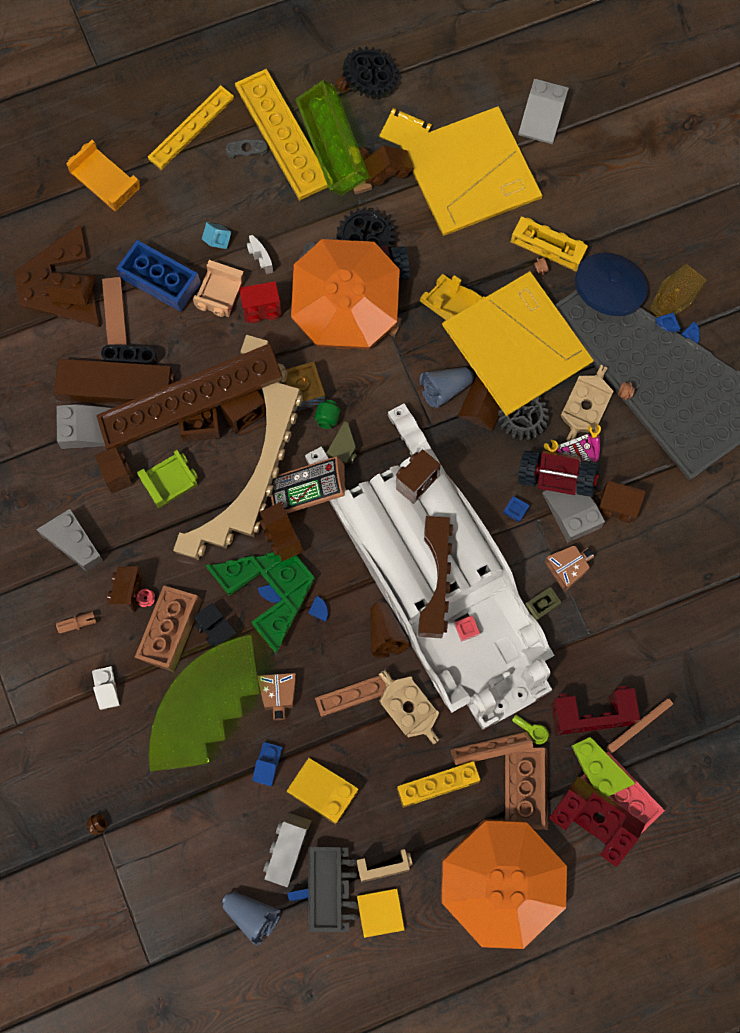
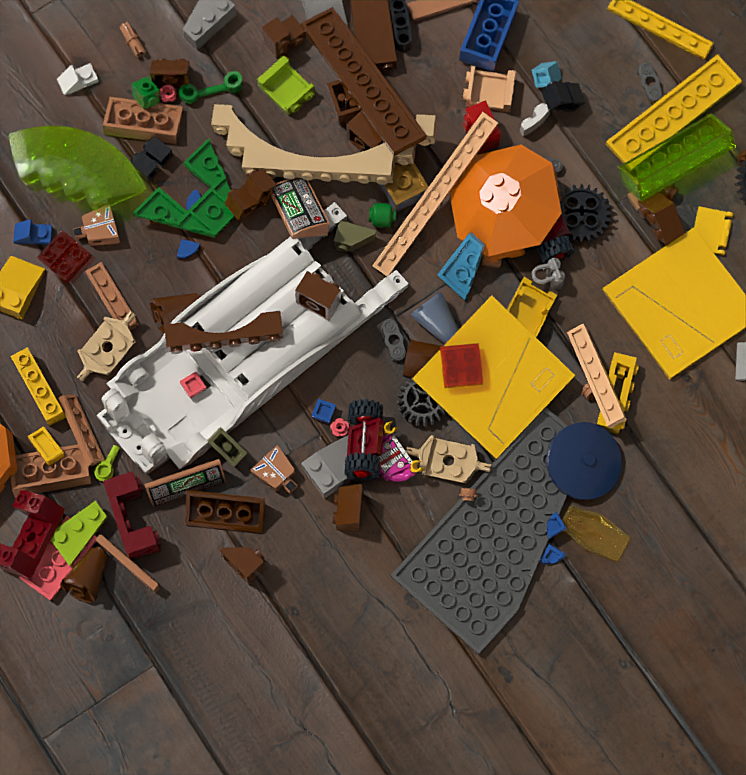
camera: 80 degrees right, 0 degrees up
none -> yellow tile [27,427,65,466]
none -> clear red slope [37,230,92,283]
none -> reddish brown cone [60,547,108,603]
none -> green brick [132,76,160,110]
none -> slope [144,459,226,507]
none -> green piece [179,71,243,104]
none -> reddish brown slope [185,490,266,533]
none -> reddish brown slope [220,547,266,585]
none -> coral plate [330,418,349,437]
none -> light nougat plate [372,112,498,277]
none -> dark grey piece [381,319,407,363]
none -> dark azure wing [438,232,485,300]
none -> clear red slope [440,343,483,388]
none -> light grey piece [532,258,565,290]
none -> black piece [541,81,586,112]
none -> light nougat plate [567,323,627,428]

